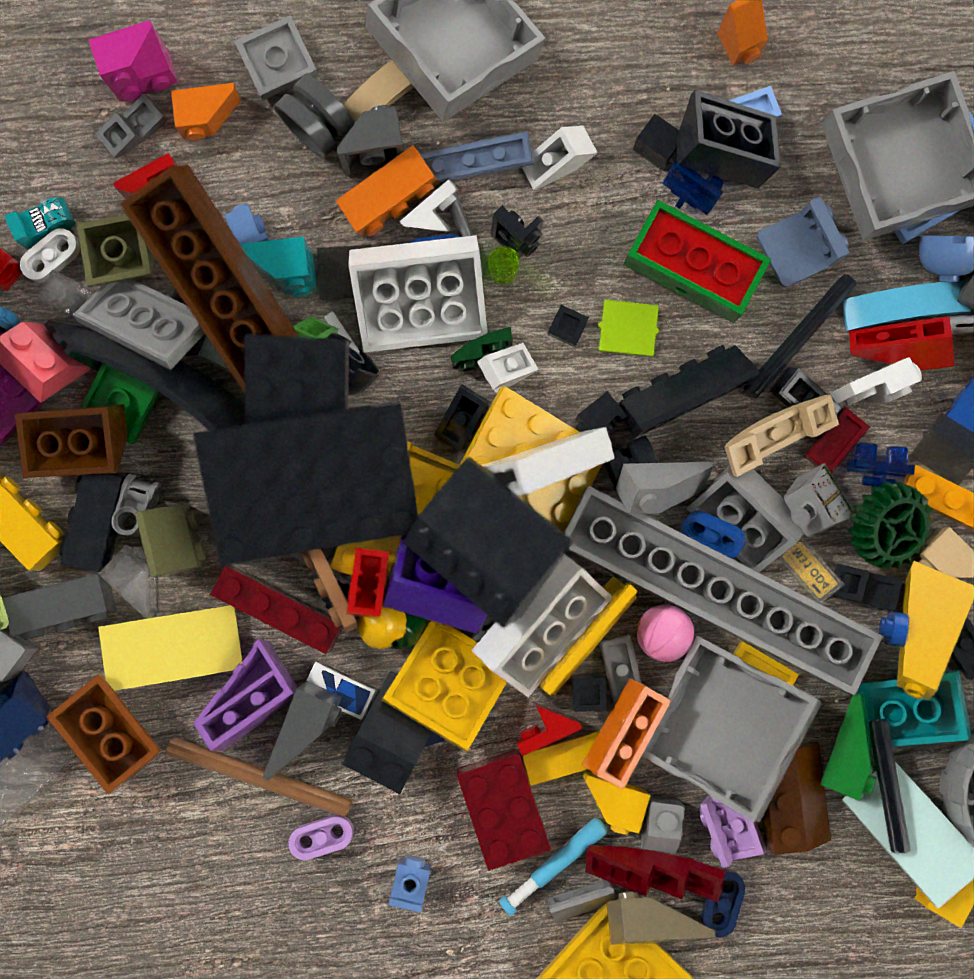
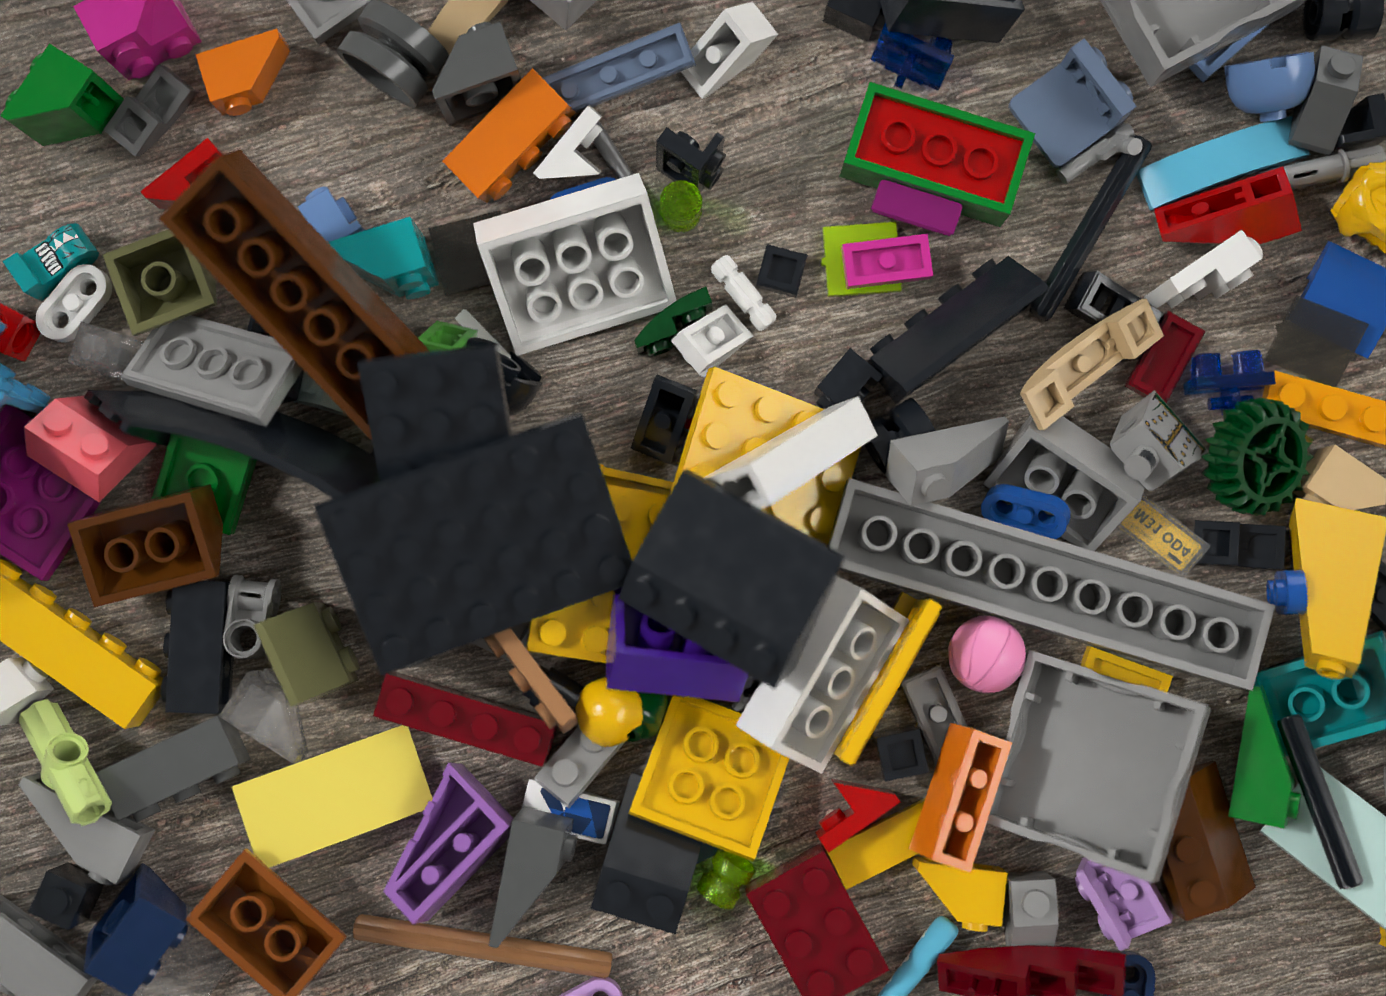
camera: 10 degrees left, 0 degrees up
red slope [346,548,389,618] -> none
none -> green slope [0,43,124,146]
none -> light grey plate [535,726,625,808]
none -> clear neon green wheel [696,848,756,910]
none -> white axle [711,255,776,331]
none -> dark pink plate [841,234,933,289]
none -> magenta slope [870,180,962,236]
none -> light grey hose [1056,122,1143,184]

